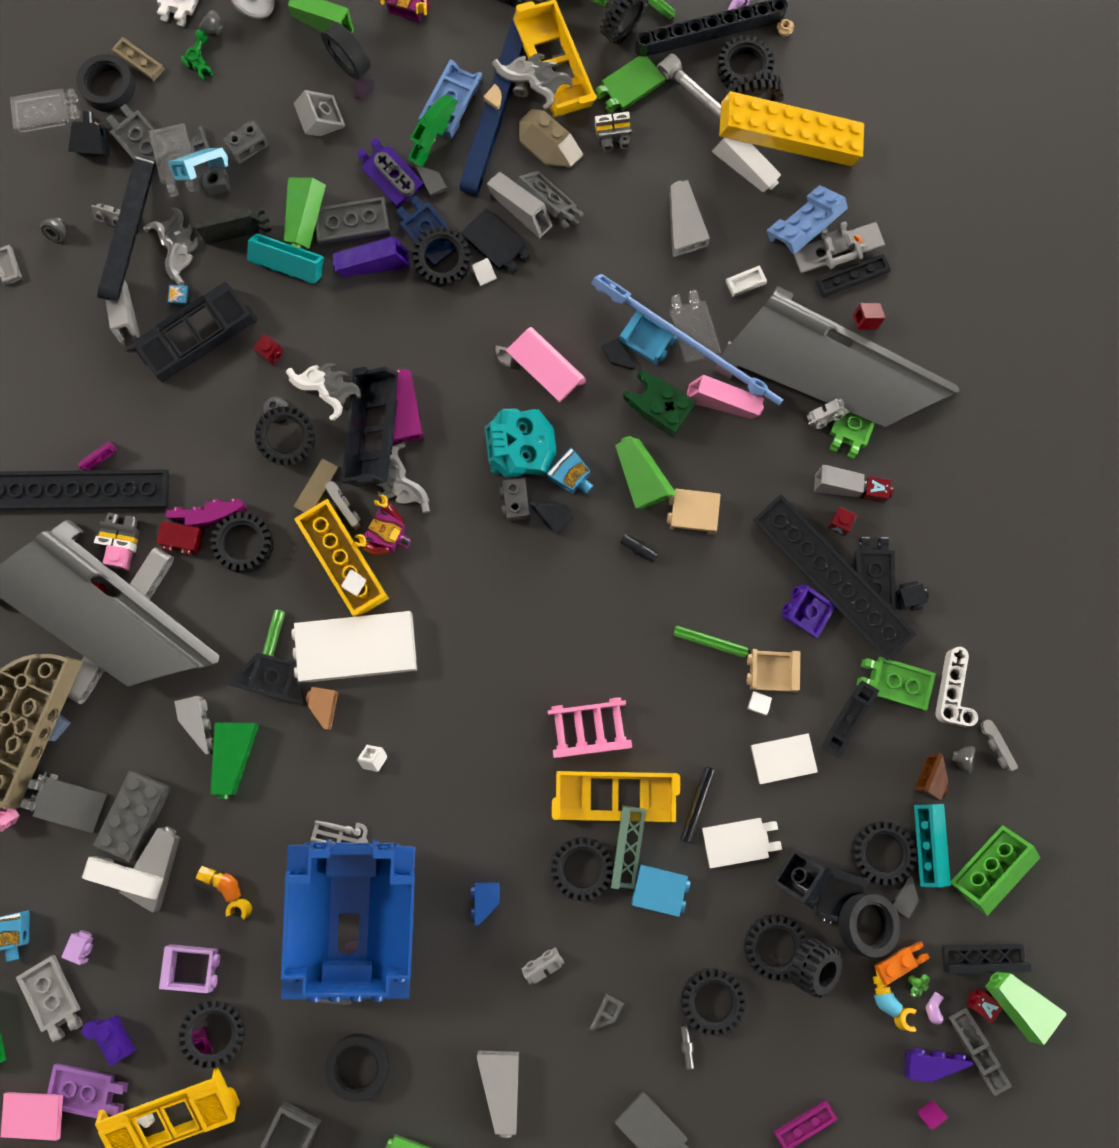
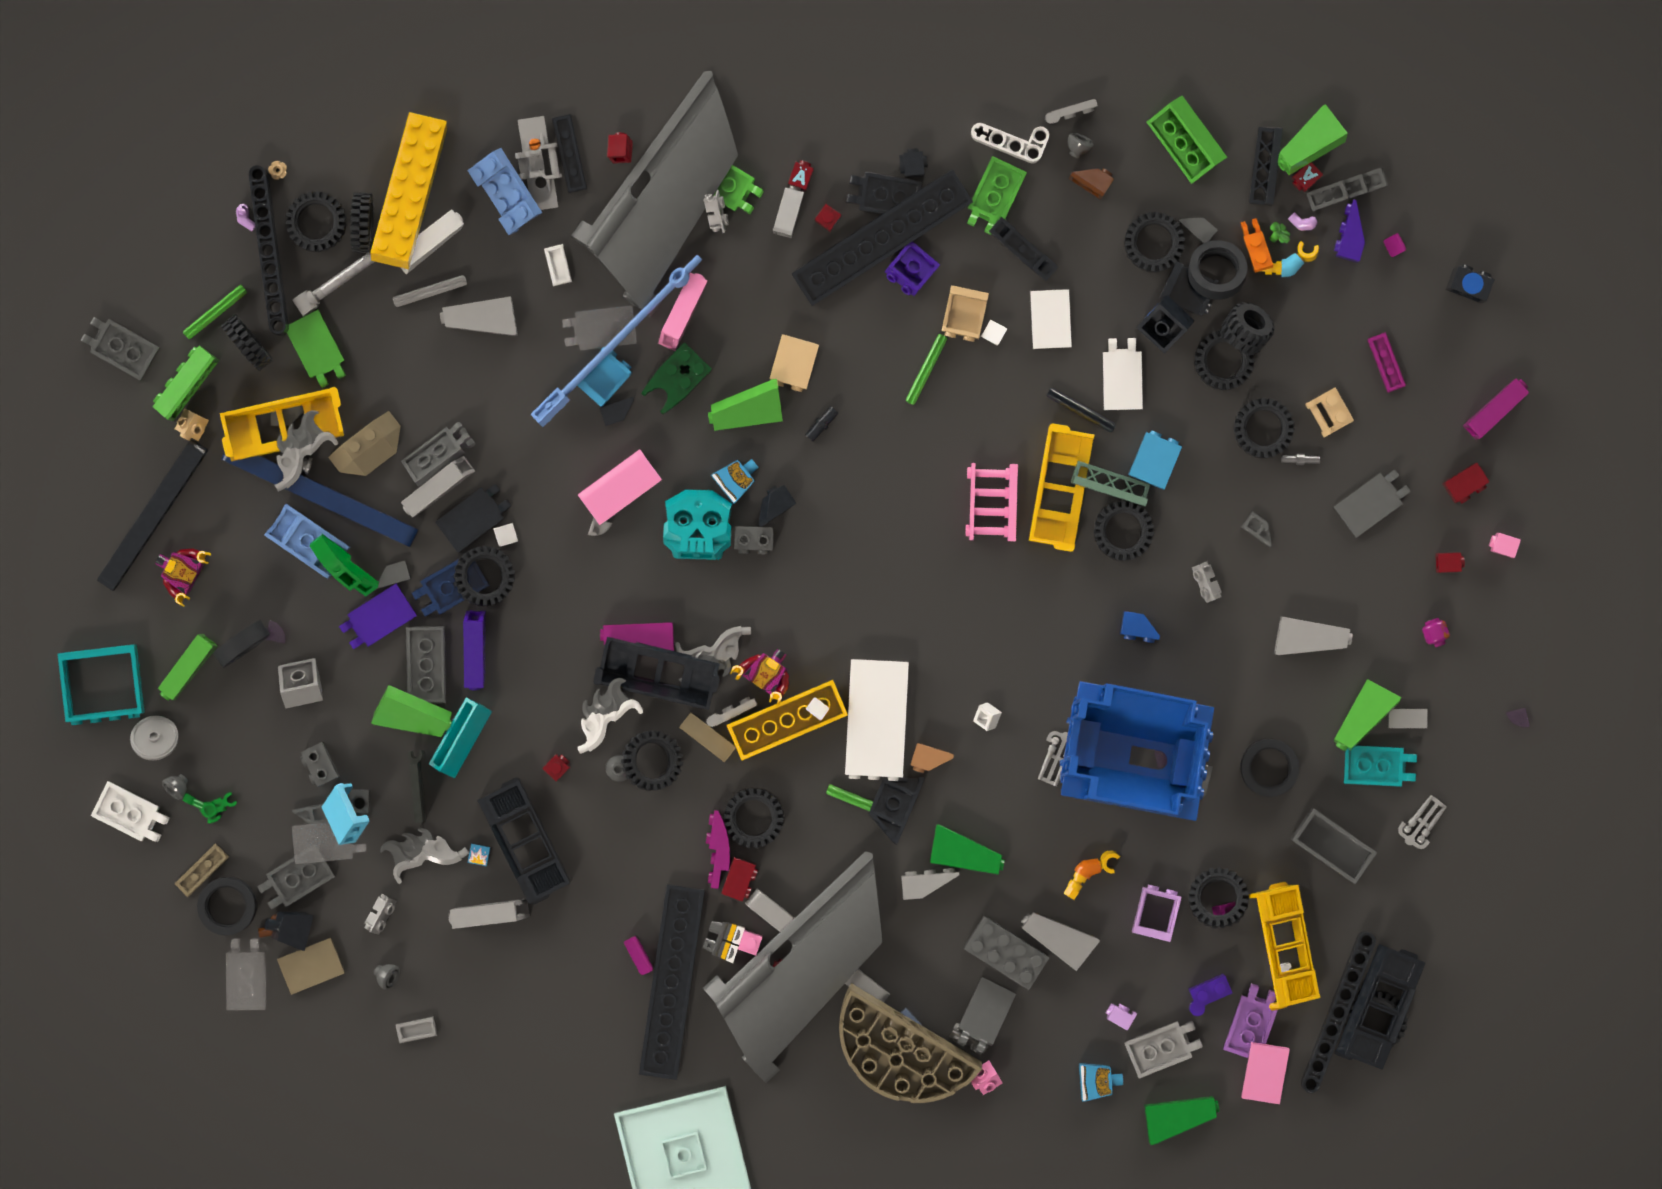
camera: 90 degrees left, 10 degrees up
white beam [82,856,164,899] -> none
black beam [97,156,156,303] -> none
dark grey beam [374,152,415,197] -> none
tan tile [483,84,502,110] -> none
dark grey hips [595,112,632,152] -> none
teal brick [914,804,951,887] -> none
none -> dark tan tile [277,938,345,995]
none -> light grey axle [393,275,467,307]
none -> tan plate [1305,387,1354,437]

